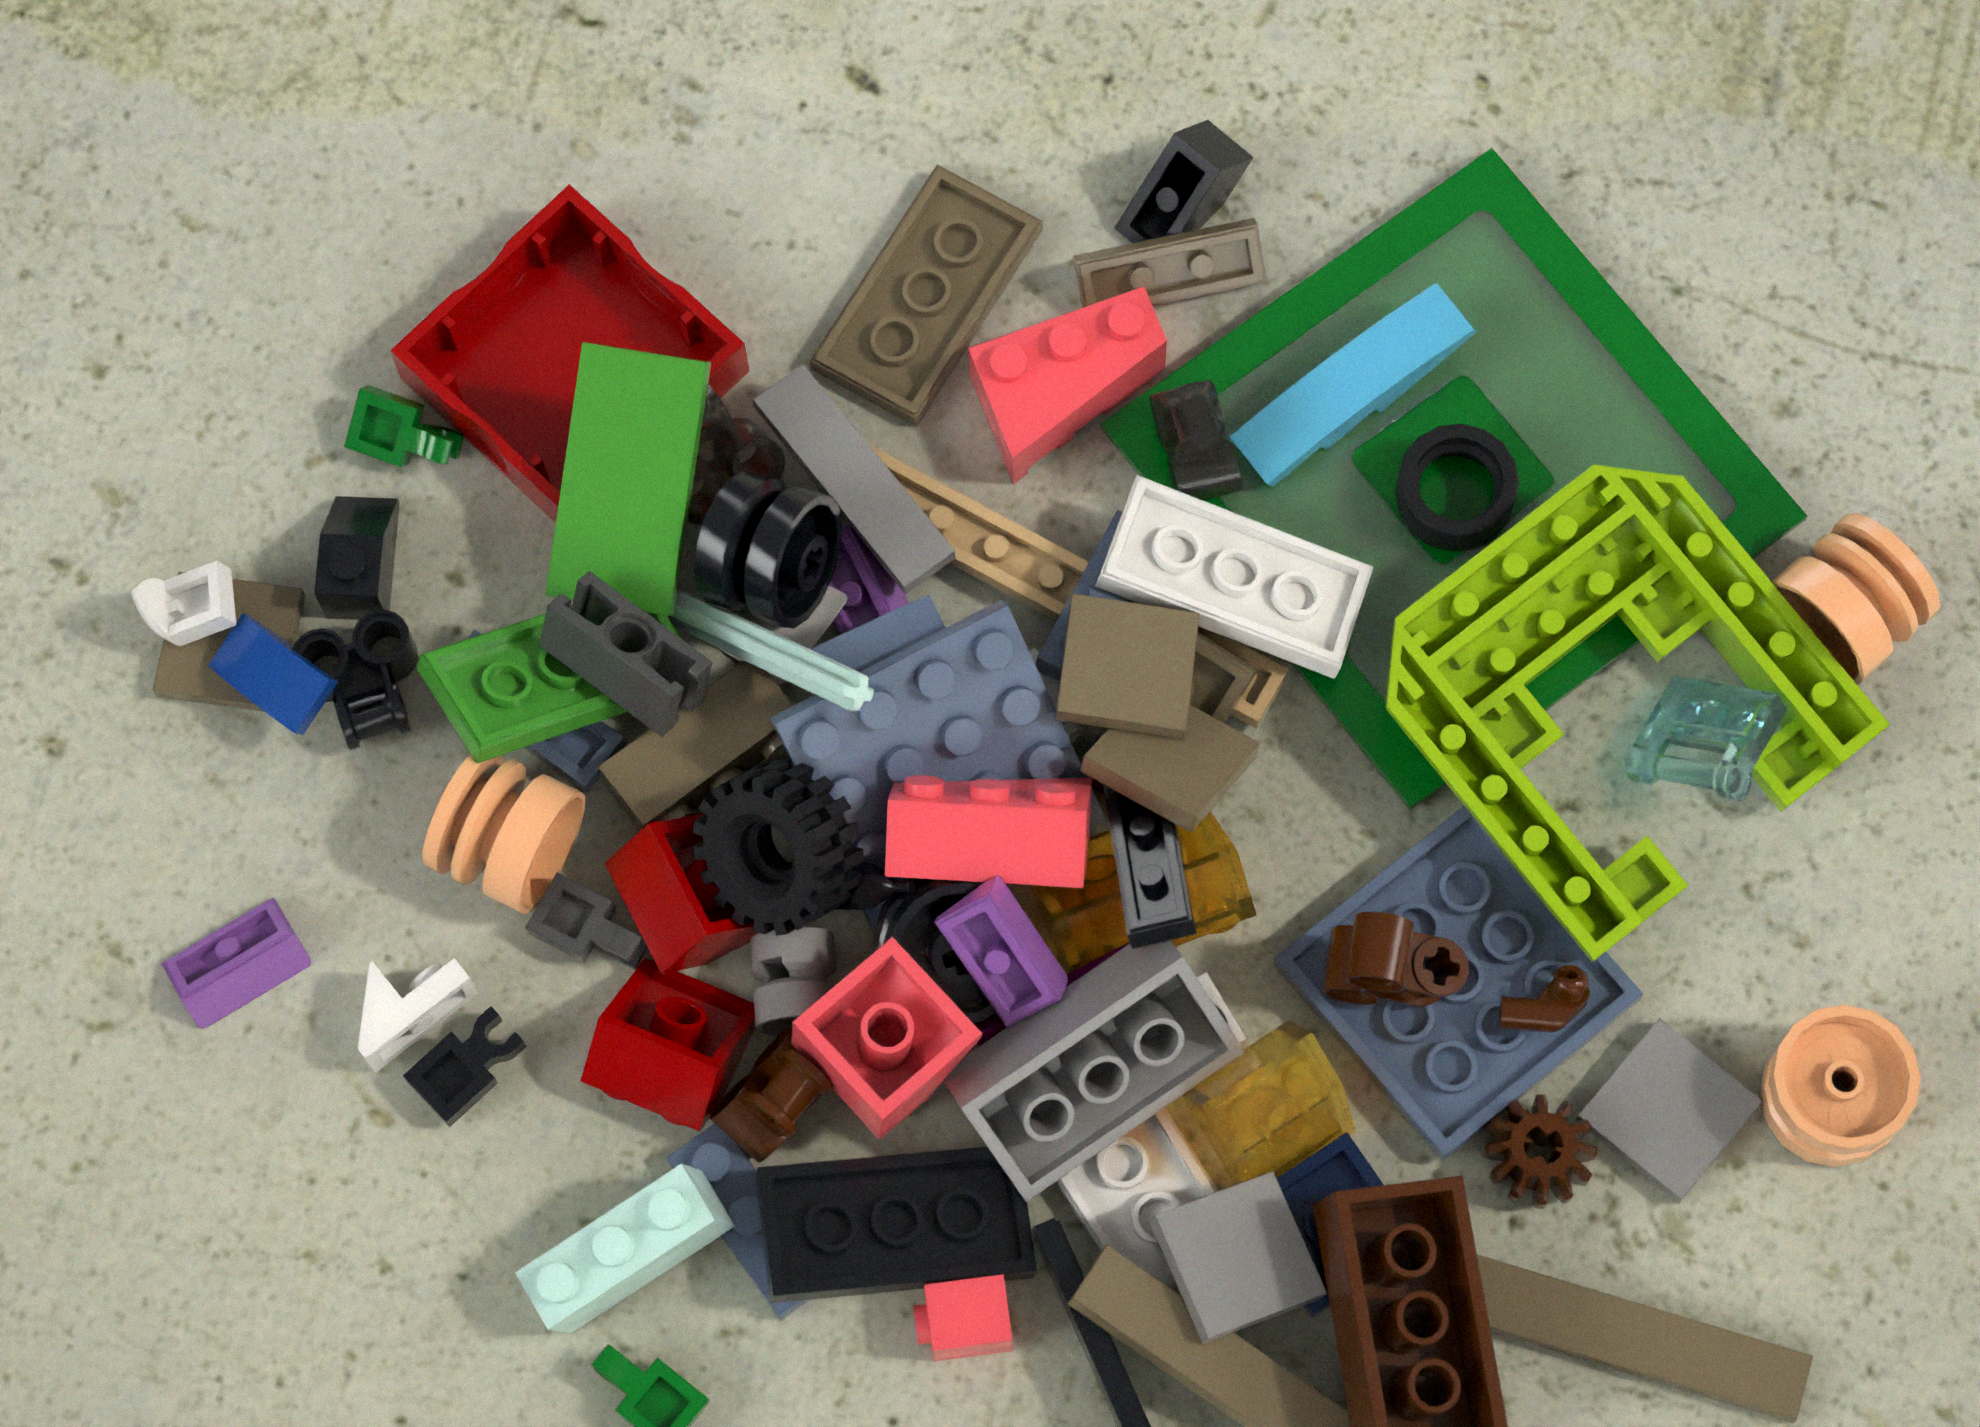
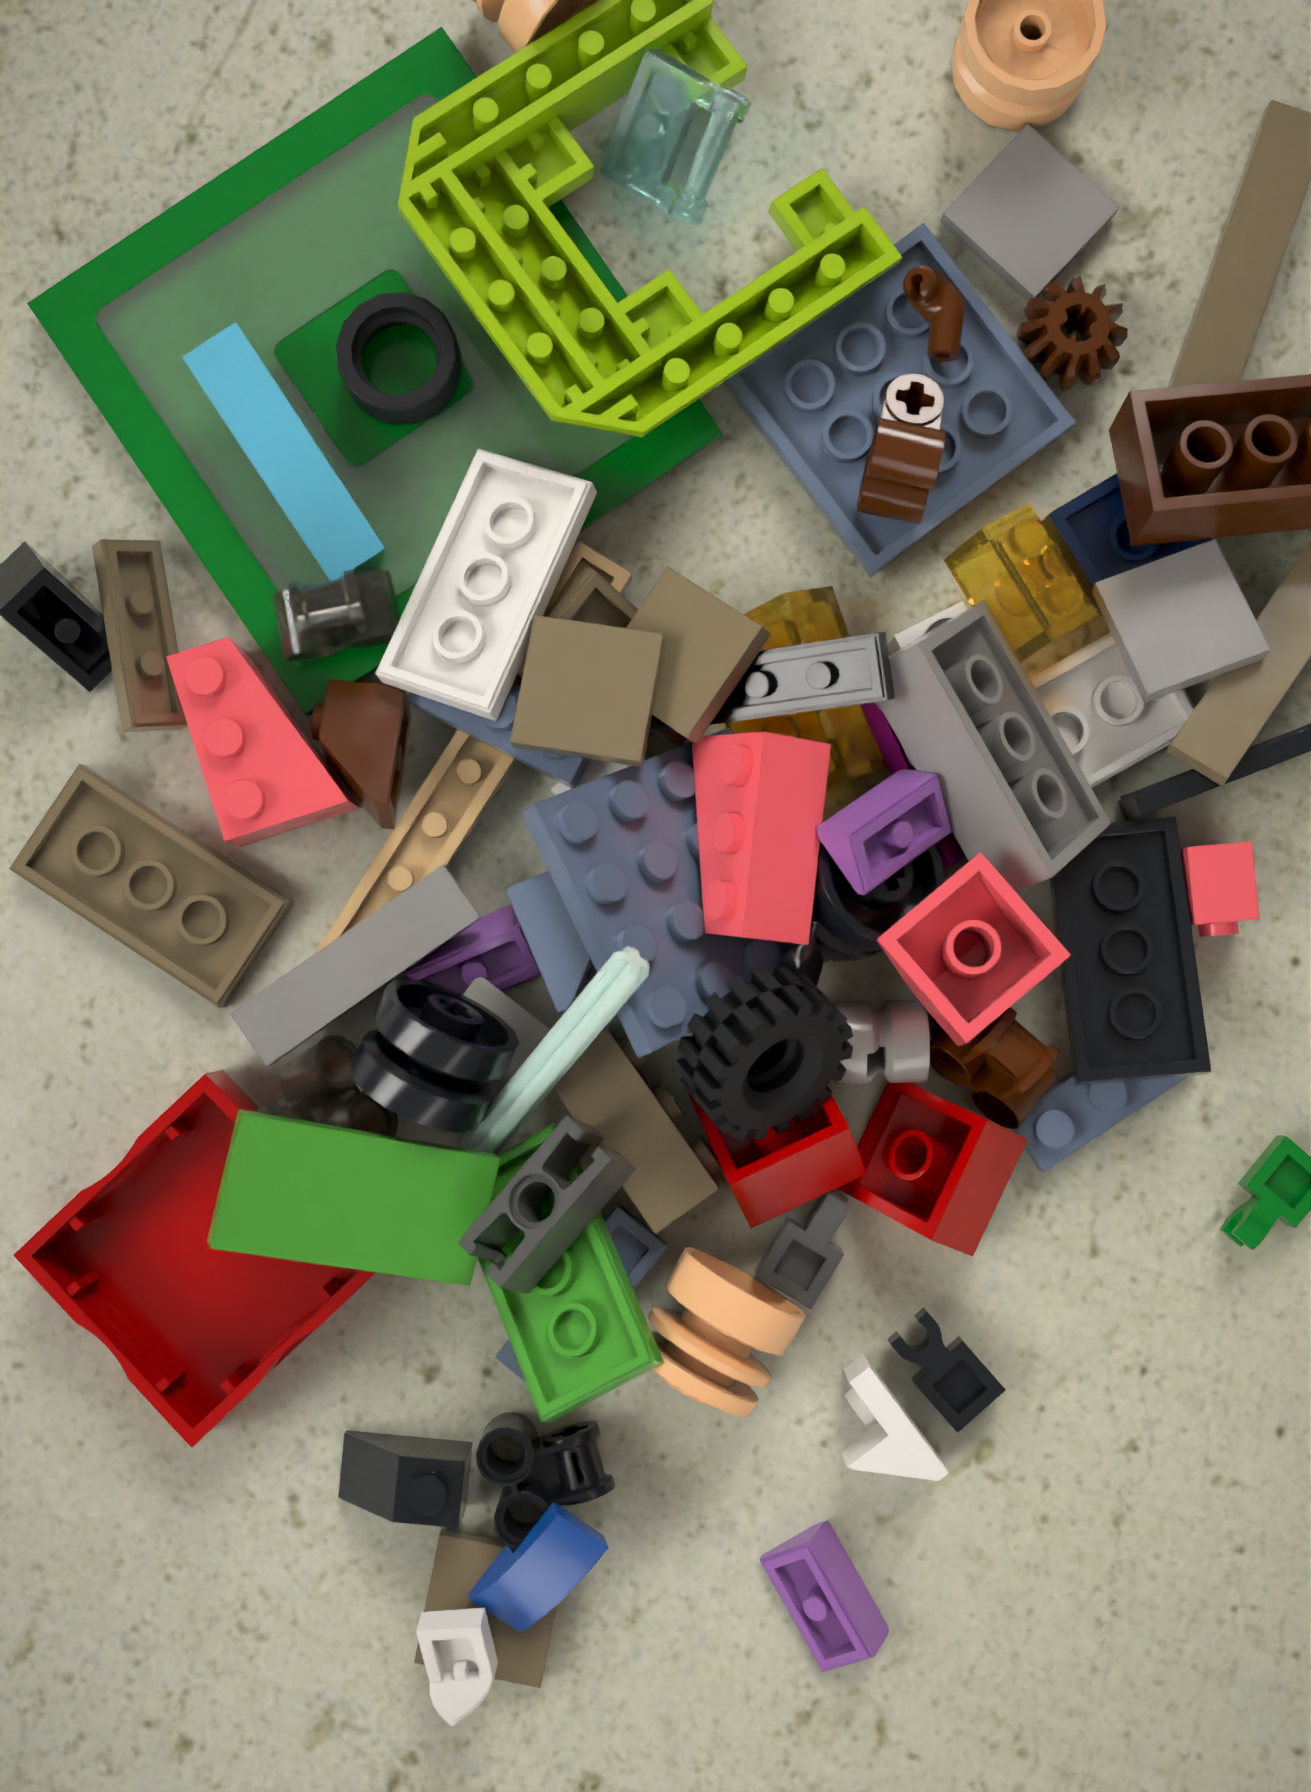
camera: 85 degrees left, 15 degrees up
green plate [344,385,465,467] -> none
light aqua brick [515,1163,735,1334] -> none
none -> reddish brown slope [311,679,411,829]

